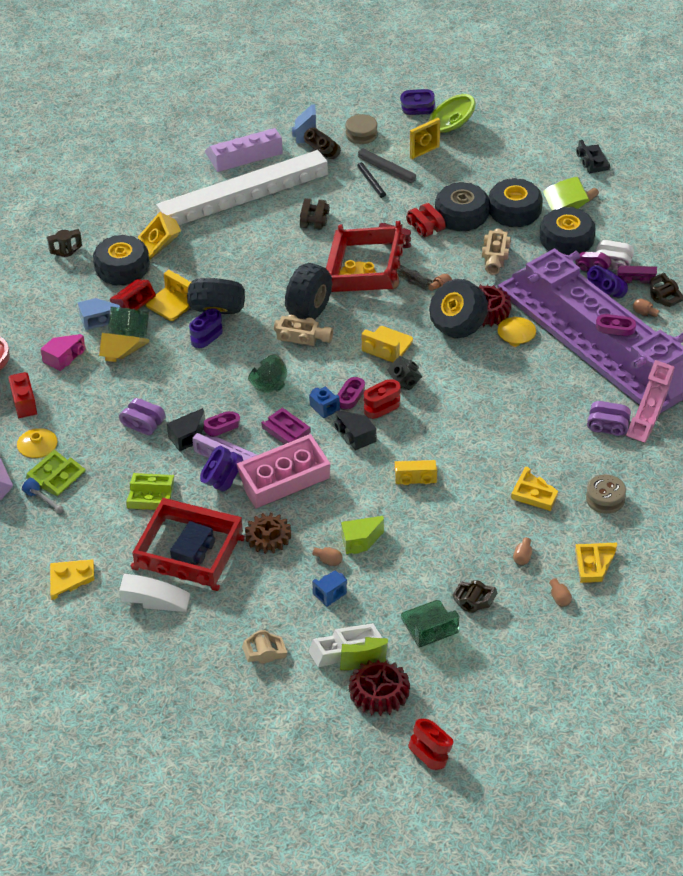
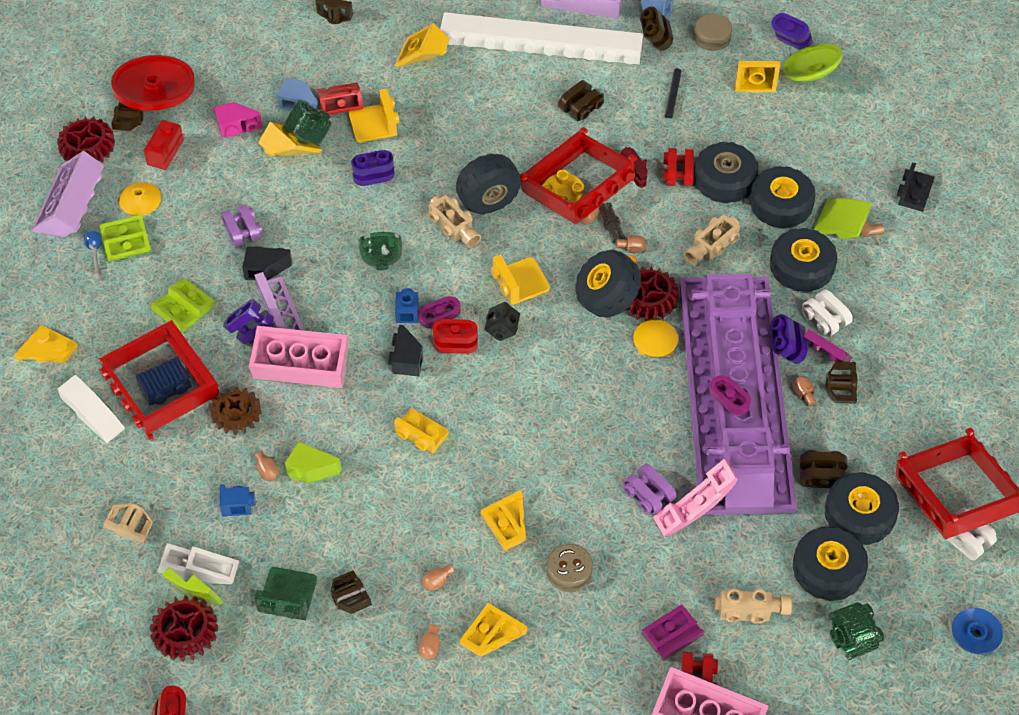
camera: 35 degrees right, 10 degrees up
black wheel [93,235,150,286] -> none
black wheel [187,278,245,314] -> none
magenta plate [203,411,240,437] -> none
magenta plate [261,407,311,444] -> none
dark grey axle [358,148,417,183] -> none
magenta plate [575,252,611,271] -> none

